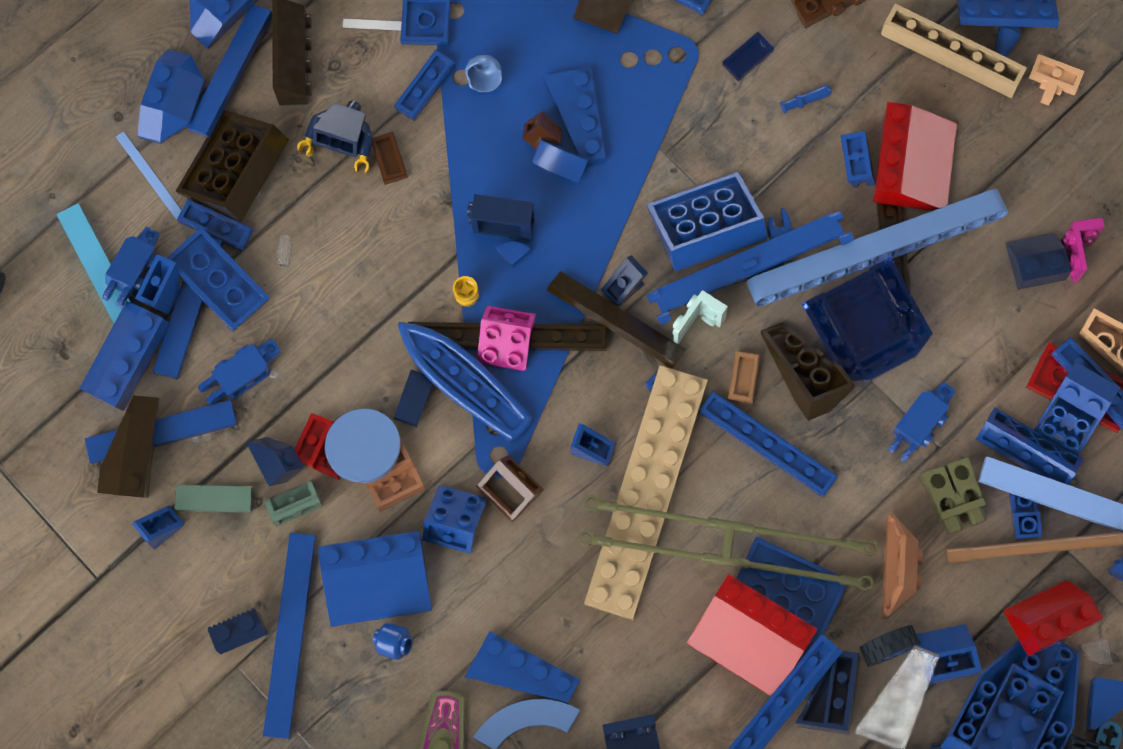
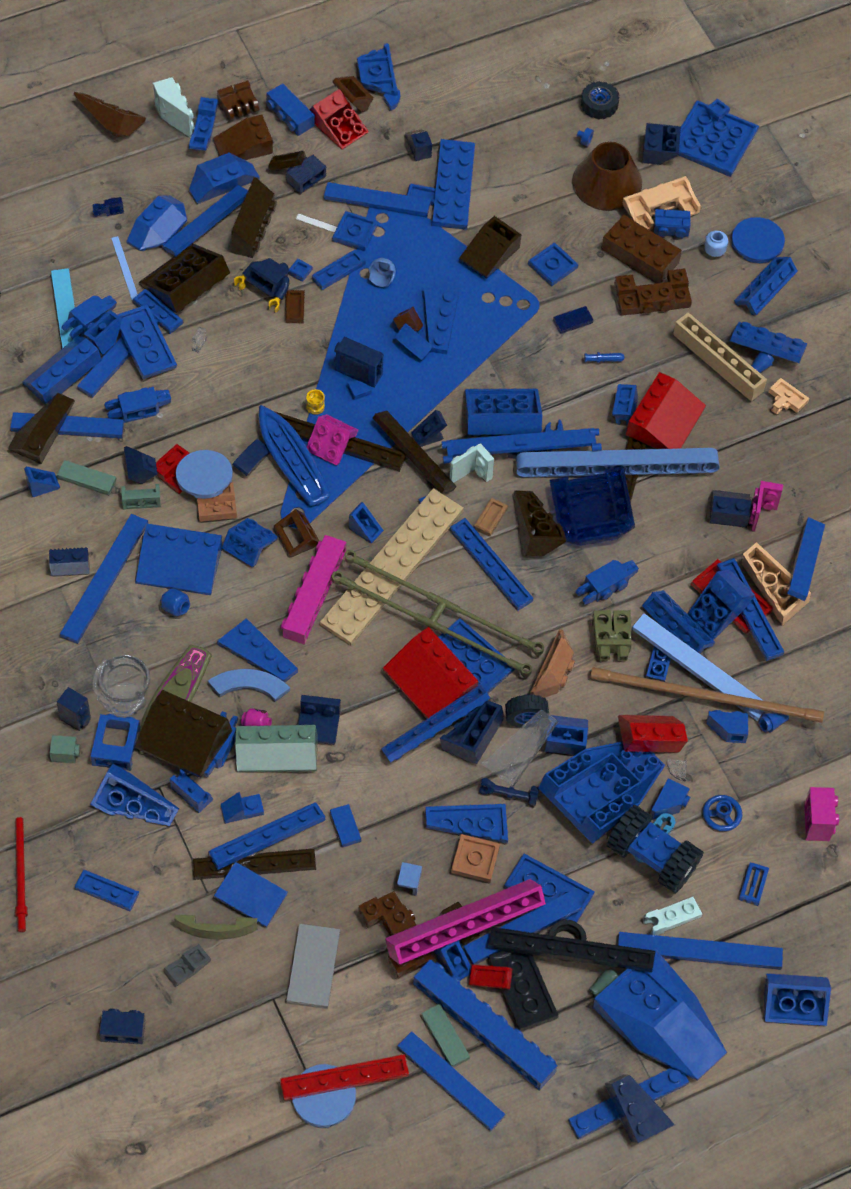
camera: 10 degrees right, 15 degrees down
none -> clear blue plate [92,197,124,216]
none -> dark pink brick [281,535,346,645]
none -> blue tile [289,258,313,282]

